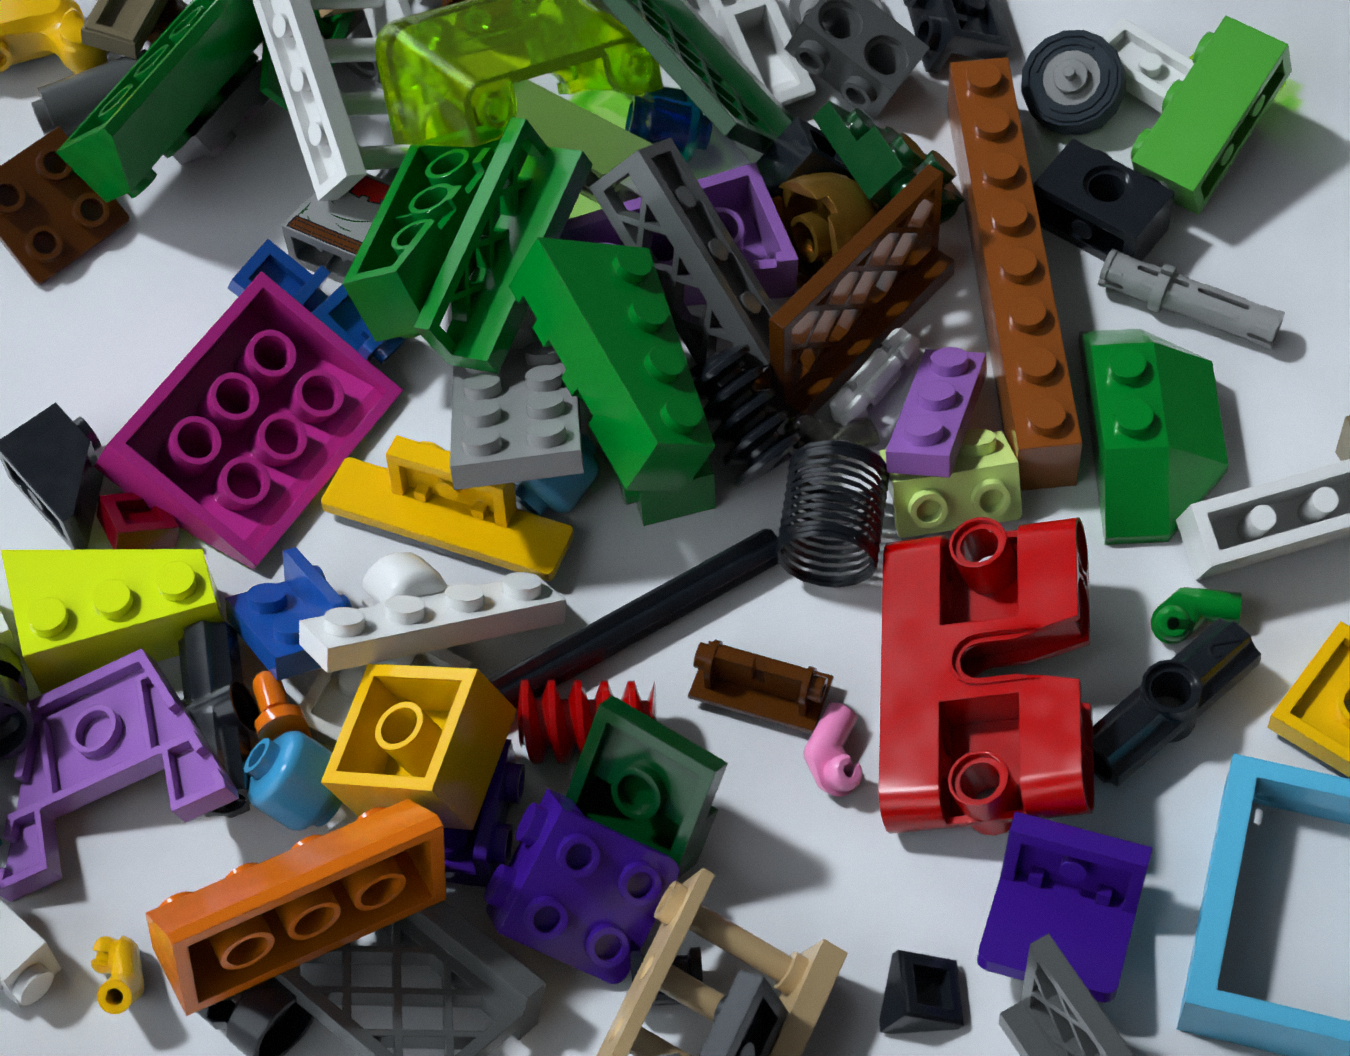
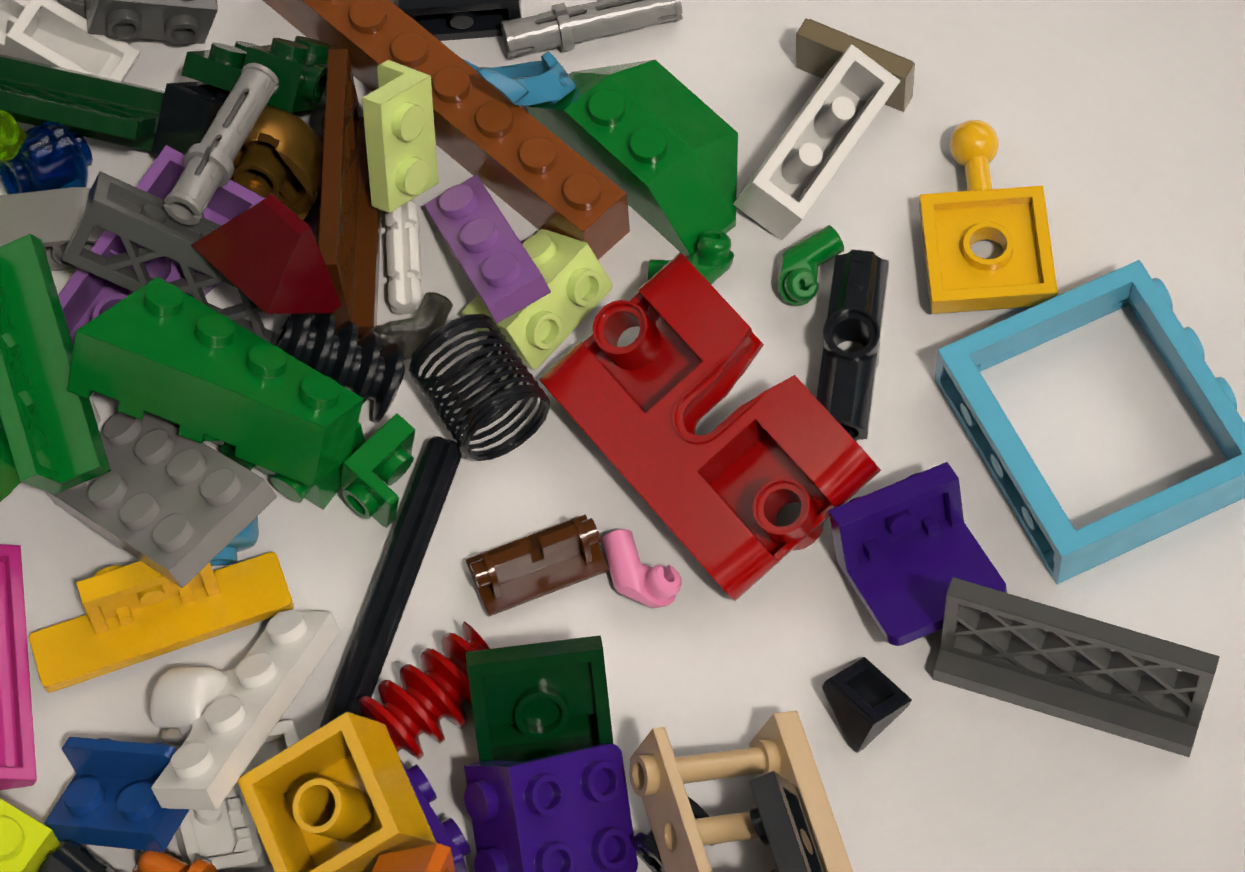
camera: 40 degrees left, 5 degrees up
none -> light grey pin [164,63,279,225]
none -> dark red slope [191,193,342,314]
none -> green bracket [341,413,415,528]
none -> yellowish green bracket [362,60,439,213]
none -> dark azure helmet [463,51,576,106]
none -> green arm [648,230,734,284]

